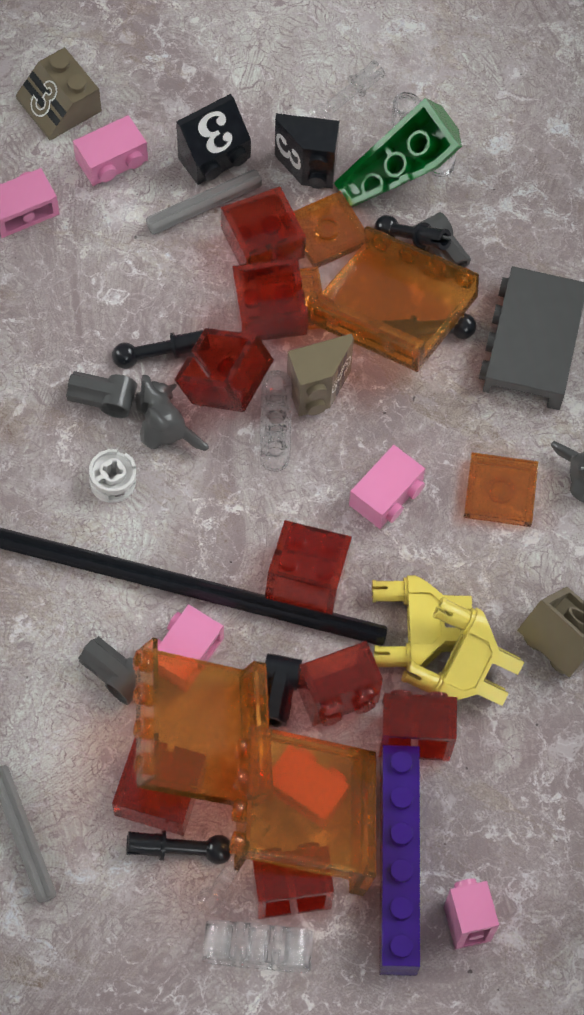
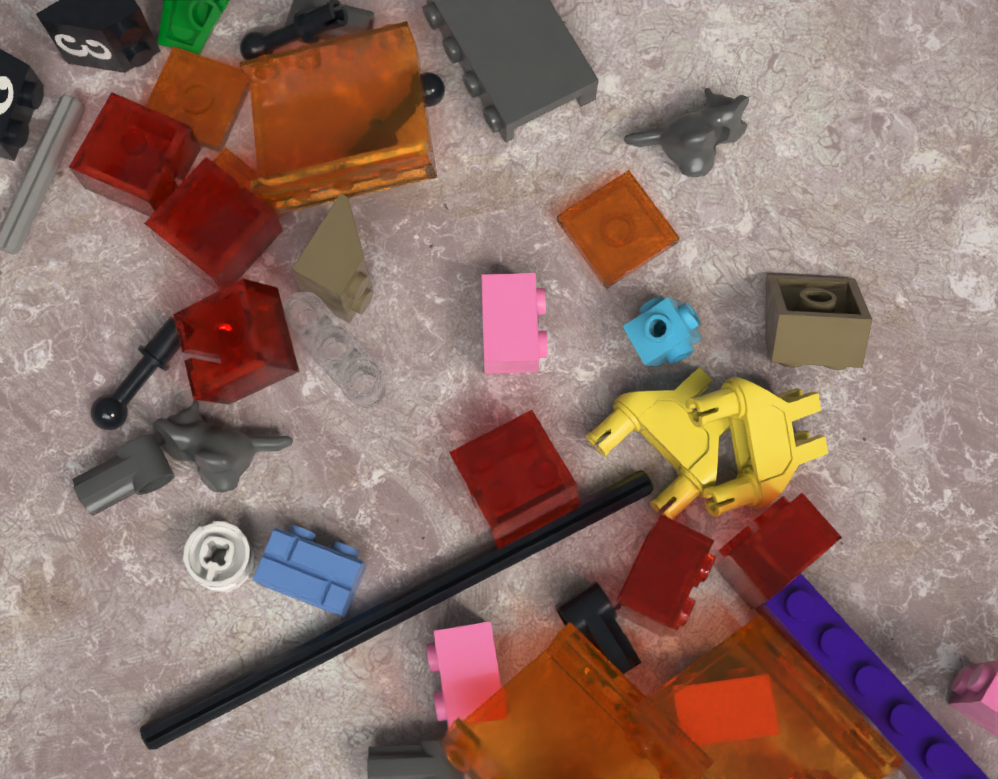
camera: 40 degrees left, 10 degrees up
none -> medium blue brick [253,524,366,618]
none -> medium azure brick [623,296,703,367]

